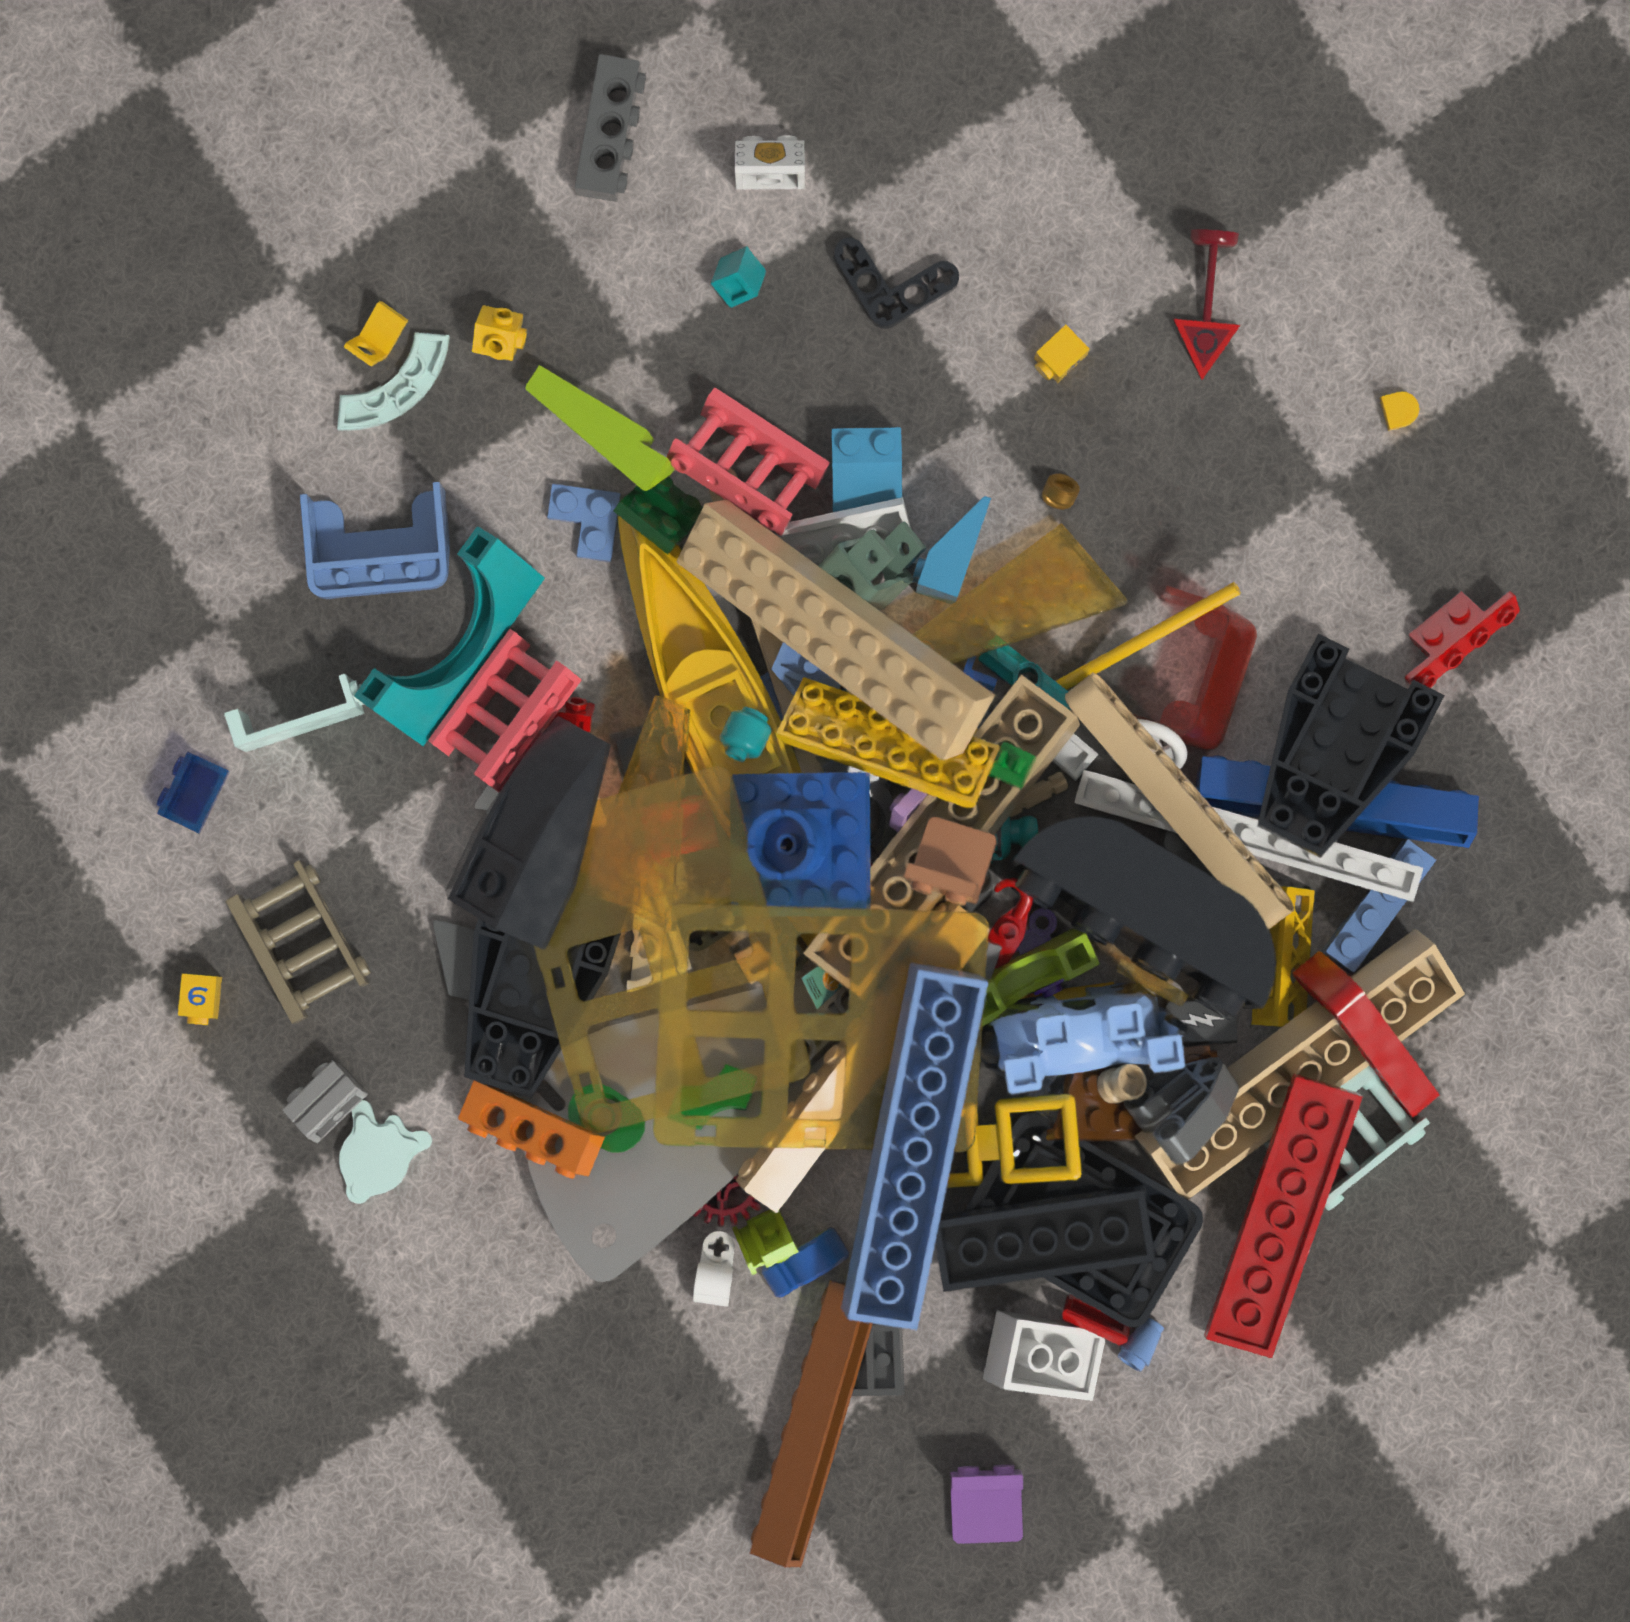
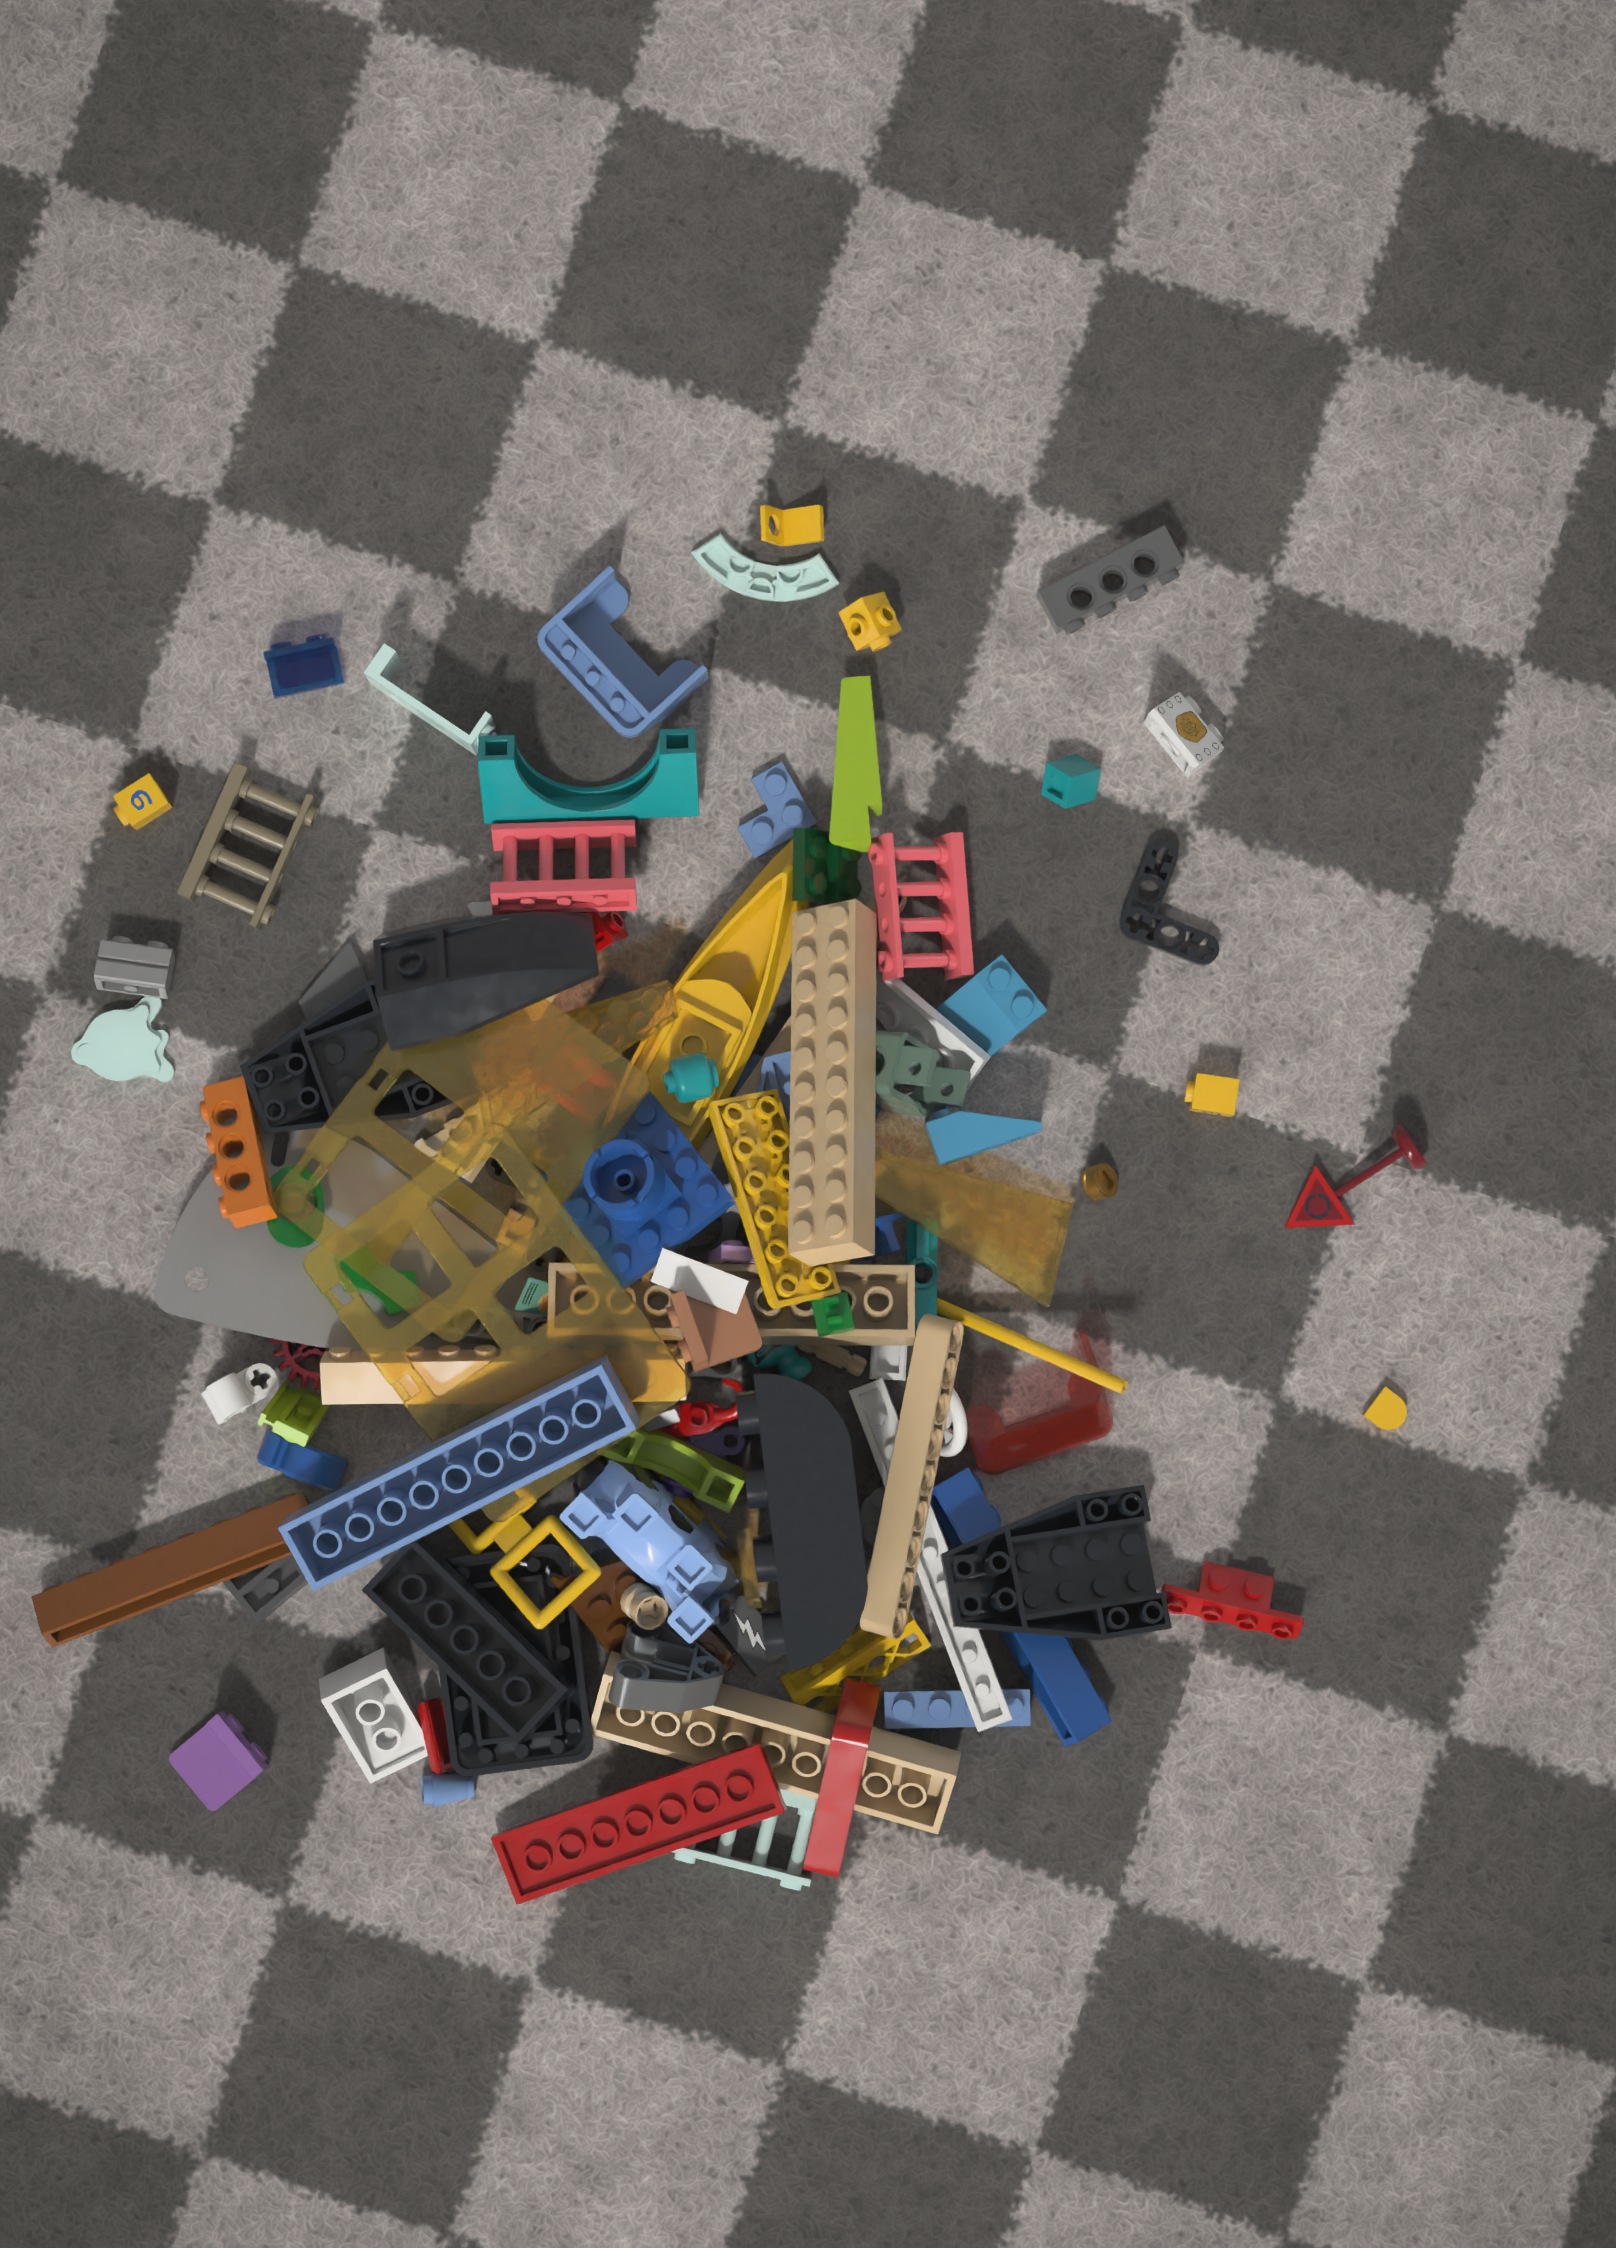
camera: 55 degrees right, 0 degrees up
none -> white sticker [651,1248,749,1314]

